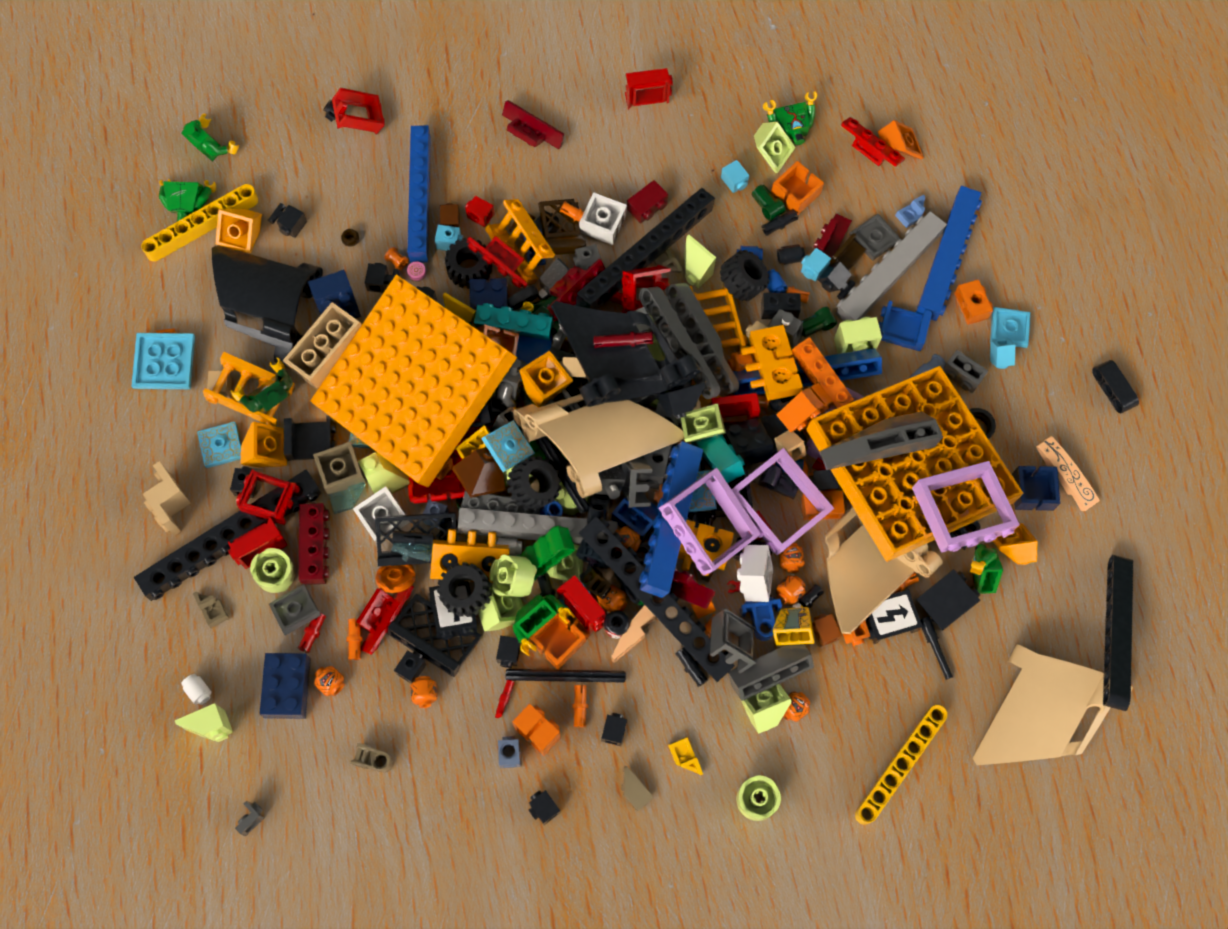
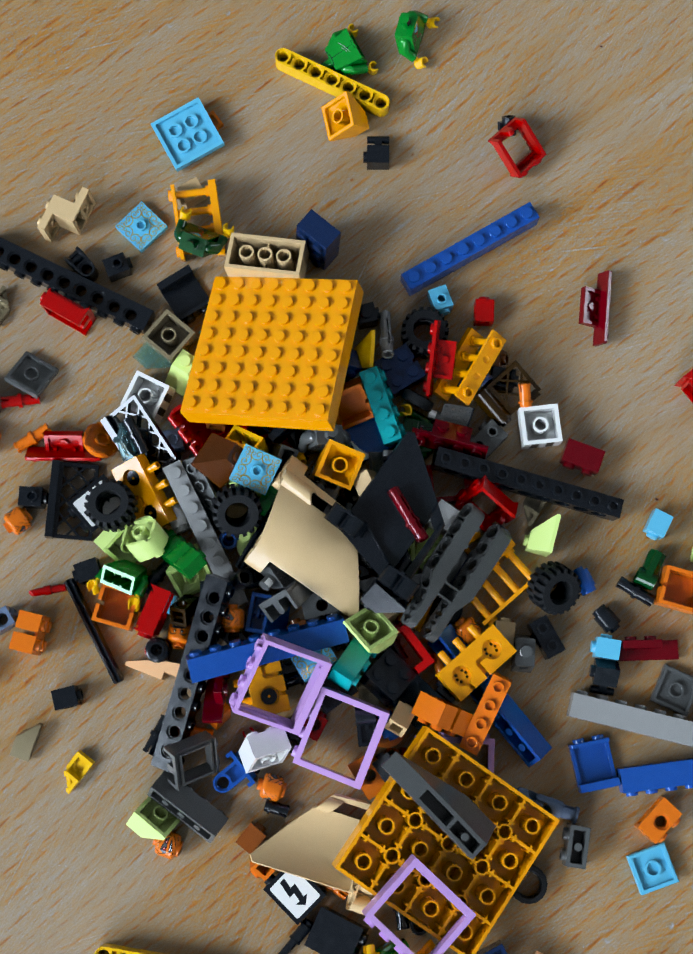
camera: 65 degrees right, 10 degrees up
black panel [212,245,323,367] -> none
red window [236,470,300,525] -> none
light orange slope [241,421,287,468] -> none
yellowish green brick [250,548,296,593] -> none
dark red brick [299,503,330,585] -> none
dark brown plate [341,229,360,247] -> none
black brick [365,263,400,293] -> none
orange bush [384,247,409,271] -> none
bright pink tile [407,262,426,281] -> none
reddish brown brick [440,203,460,228] -> none
orange pin [572,685,588,727] -> none
yellowish green brick [736,775,781,821] -> none
blue brick [767,269,788,293] -> none
yellow torso [773,603,815,645] -> none
orange head [779,543,805,573] -> none
orange pin [786,286,810,303] -> none
dark green piece [801,306,837,337] -> none
dark brown panel [830,233,866,271] -> none
yellowish green brick [834,317,882,354] -> none
medium azure brick [990,338,1016,369] -> none
none -> black piece [63,246,99,282]
none -> light grey pin [379,310,394,359]

